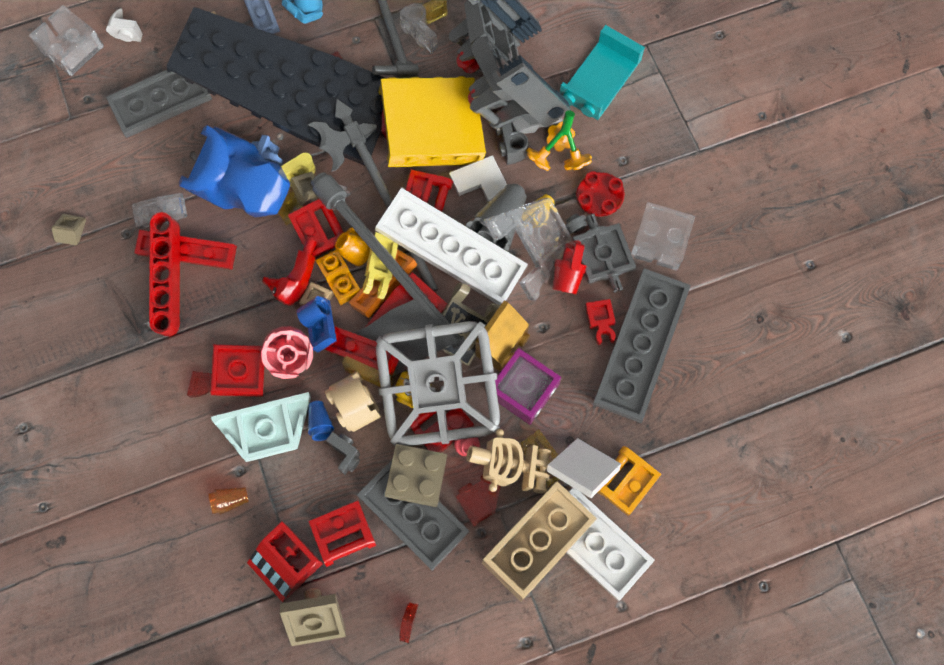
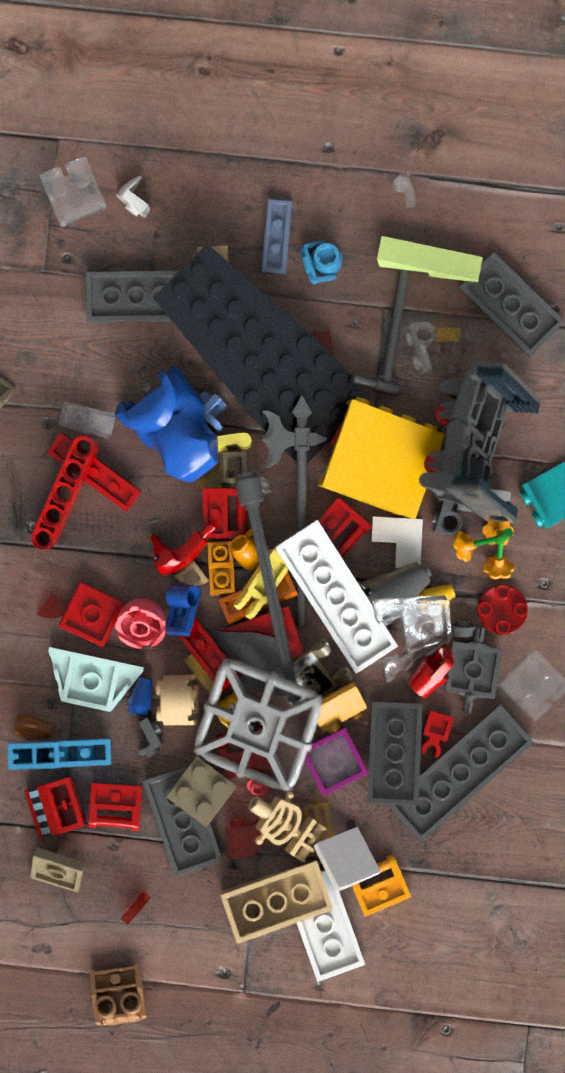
camera: 25 degrees right, 15 degrees up
none -> dark azure brick [8,737,111,770]
none -> dark grey plate [367,702,423,806]

